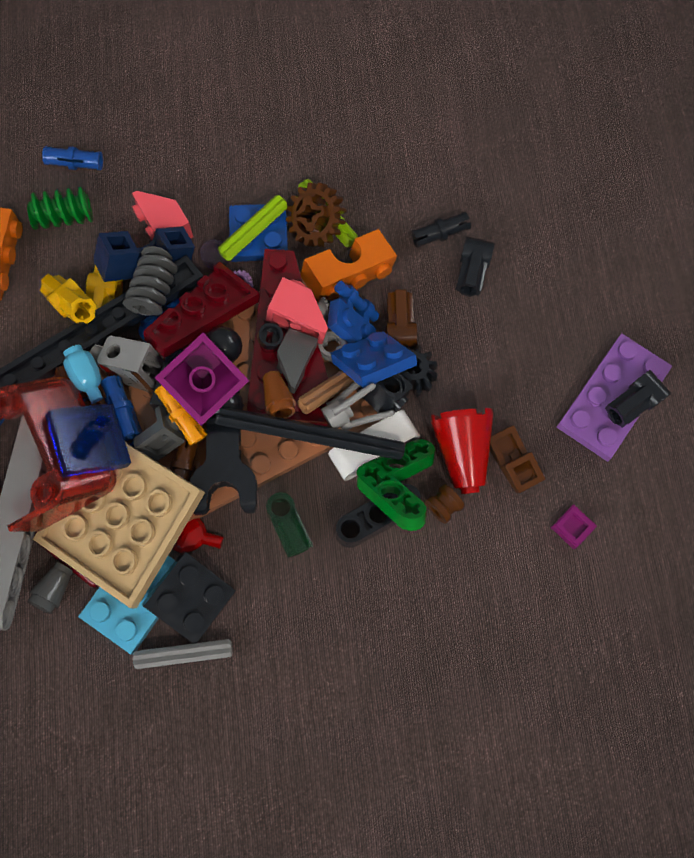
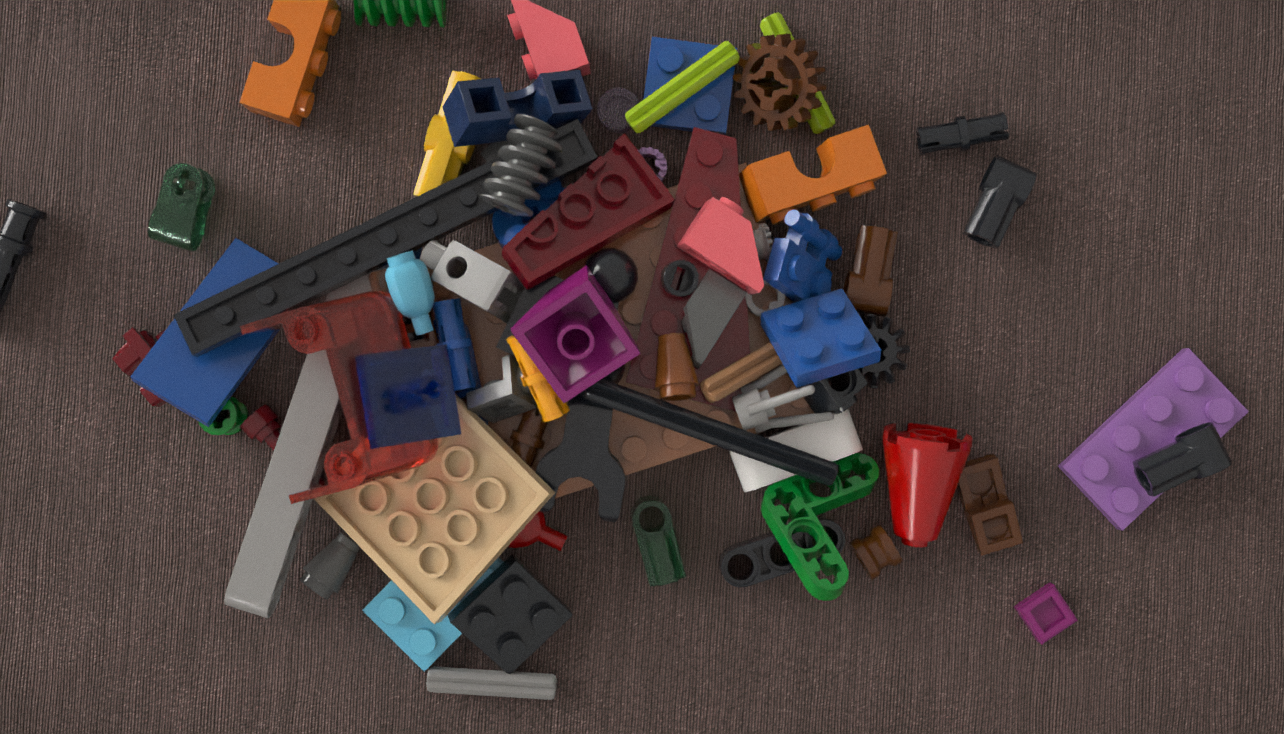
camera: 15 degrees right, 15 degrees up
yellow piece [39,274,97,324] -> none

